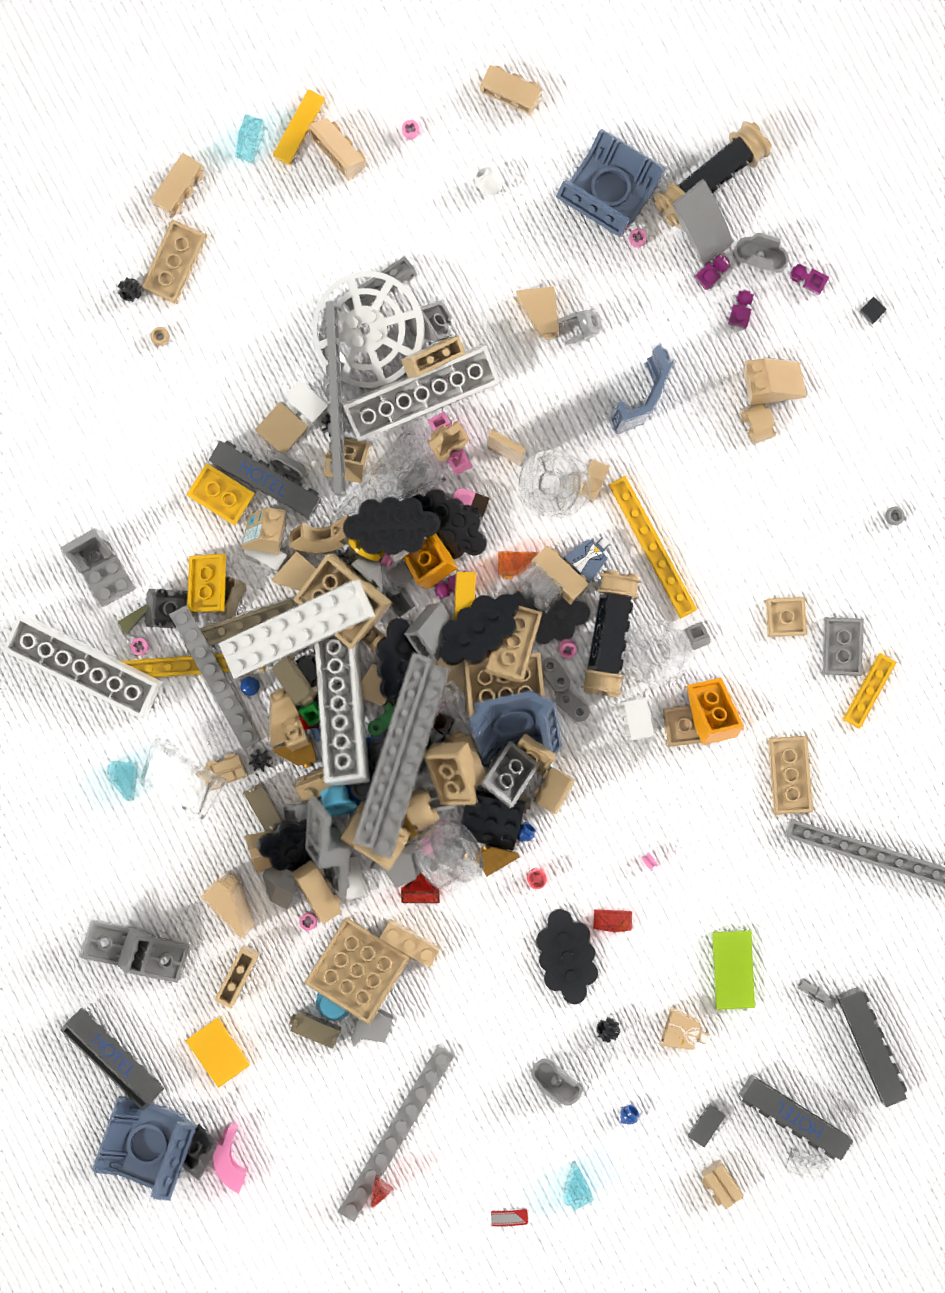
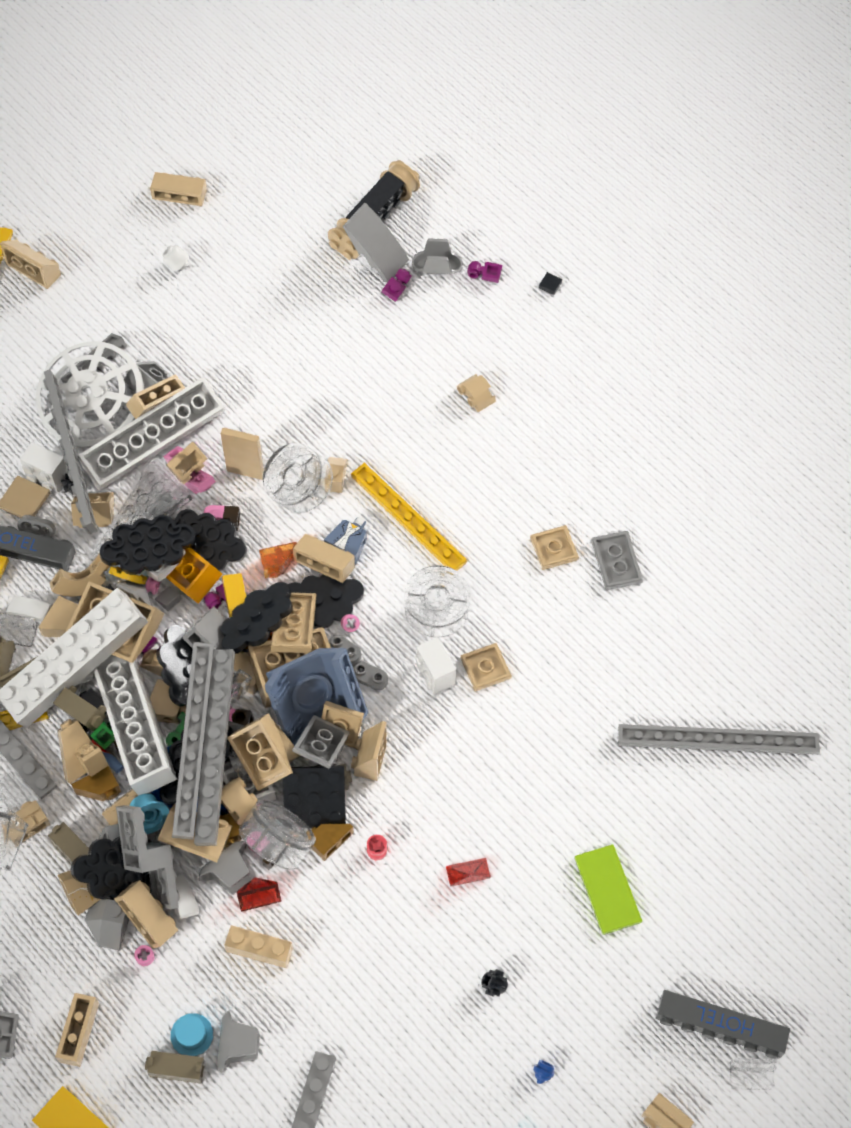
camera: 15 degrees left, 25 degrees down
tan slope [200,871,255,939] -> none
blue plate [240,677,260,696] -> none
tan slope [241,507,287,554] -> none
black gear [249,749,273,772] -> none
tan tile [304,917,411,1025] -> none
dark grey bracket [385,587,415,617] -> none
bright pink bush [402,120,419,140] -> none
tan slope [516,286,559,340] -> none
blue plate [517,822,536,842] -> none
clear brick [519,562,564,613] -> none
light grey piece [531,1058,583,1106] -> none
black plate [536,909,598,1004] -> none
sand blue panel [556,129,666,237] -> none
light grey piece [557,310,602,345] -> none
black brick [580,570,642,698] -> none
sand blue panel [610,344,676,435] -> none
bright pink bush [629,228,647,248] -> none
bright pink bush [641,852,659,871] -> none
tan torso [660,1007,709,1050] -> none
light grey slope [685,622,711,650] -> none
light orange slope [686,678,744,745] -> none
dark grey tile [688,1104,726,1148] -> none
magenta plate [728,289,754,329] -> none
tan slope [743,358,807,405] -> none
tan tile [768,735,813,815] -> none
light grey pin [797,978,836,1010] -> none
dark grey brick [836,987,907,1108] -> none
yellow tile [842,653,897,729] -> none
light grey plate [885,506,905,526] -> none

